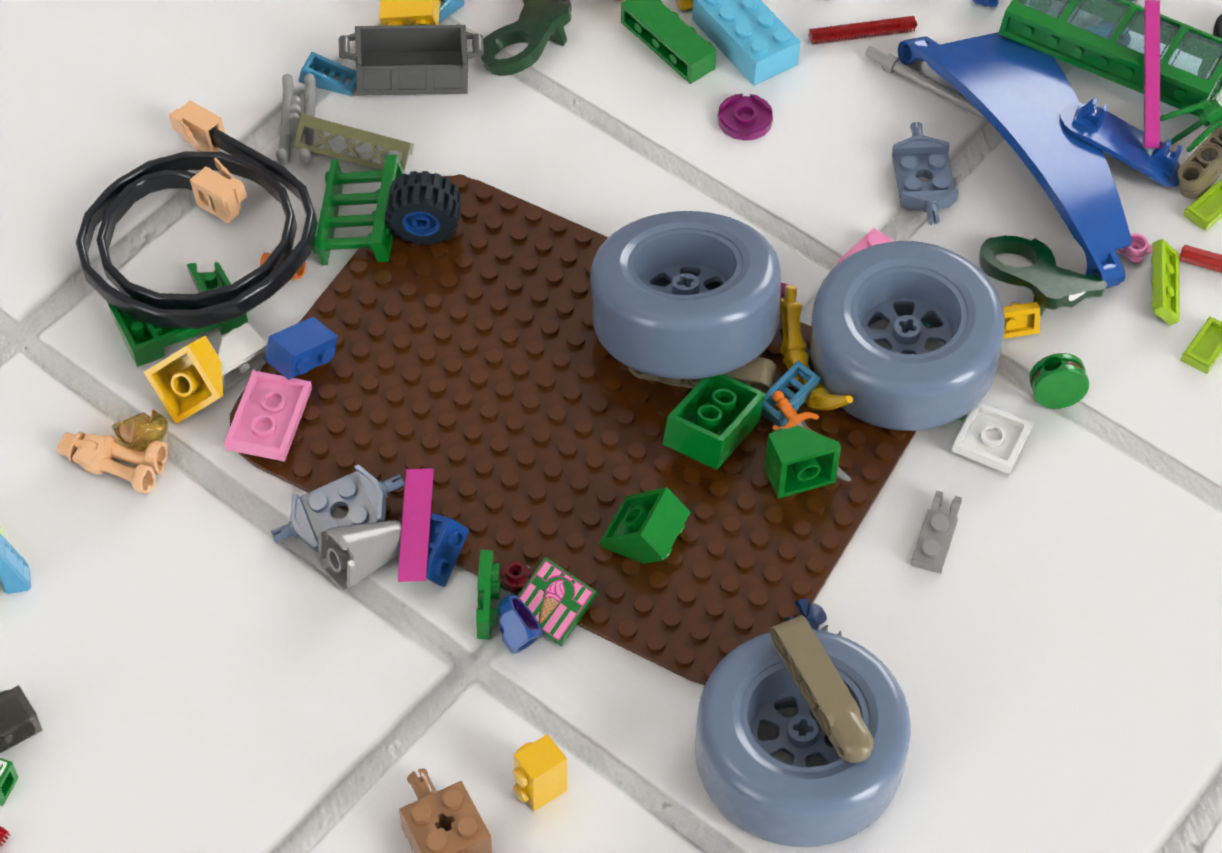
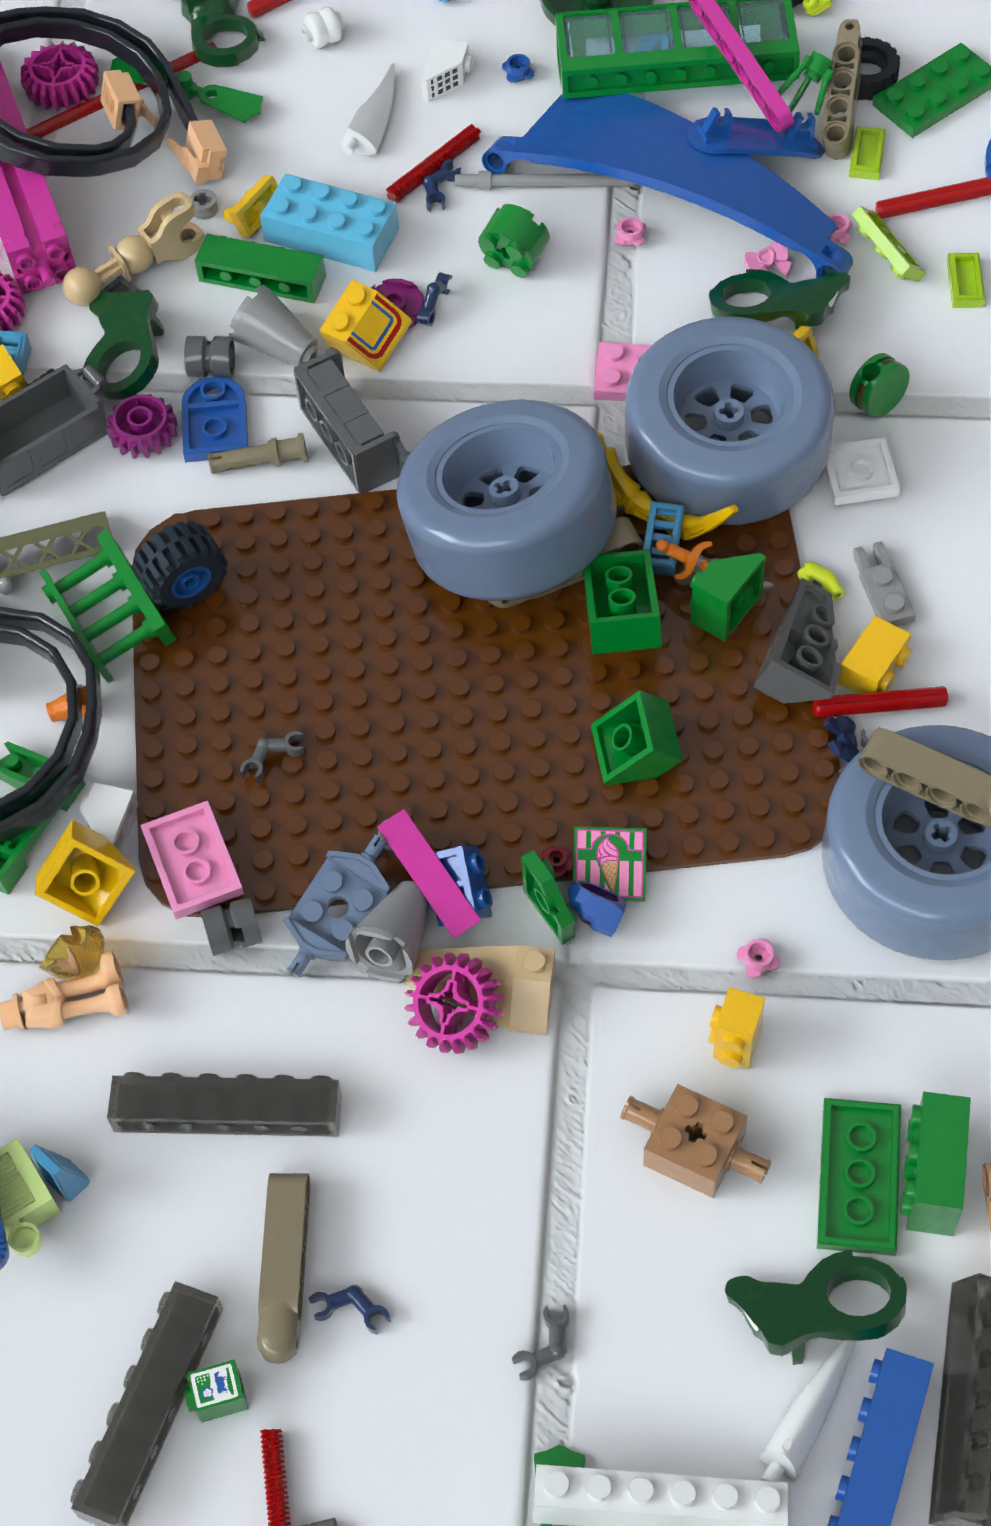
camera: 30 degrees left, 5 degrees up
blue brick [264,317,338,380] -> none
sand blue plate [892,122,959,225] -> none
none -> magenta gear [106,394,178,459]
none -> clear smoke brick [107,1072,342,1137]
none -> blue tile [181,377,248,463]
none -> dark grey wheel [184,336,235,377]
none -> dark grey wheel [201,897,263,957]
none -> dark tan pin [208,433,308,474]
none -> light grey cone [229,285,319,366]
none -> dark grey arm [240,731,304,784]
none -> dark tan piece [257,1173,310,1364]
none -> dark grey container [293,347,410,493]
none -> dark blue arm [308,1285,391,1335]
none -> yellow slope [319,279,412,372]
none -> dark pink gear [404,952,505,1054]
none -> tan wedge [405,945,556,1035]
none -> dark blue arm [416,272,453,327]
none -> dark blue arm [423,159,461,213]
none -> green brick [478,204,550,278]
none -> bright pink plate [615,217,646,246]
none -> bright pink plate [737,938,780,978]
none -> bright pink piece [744,240,792,276]
none -> dark grey wedge [753,578,841,704]
none -> neon yellow arm [797,561,845,601]
none -> red axle [812,686,949,718]
none -> yellow brick [838,616,912,693]

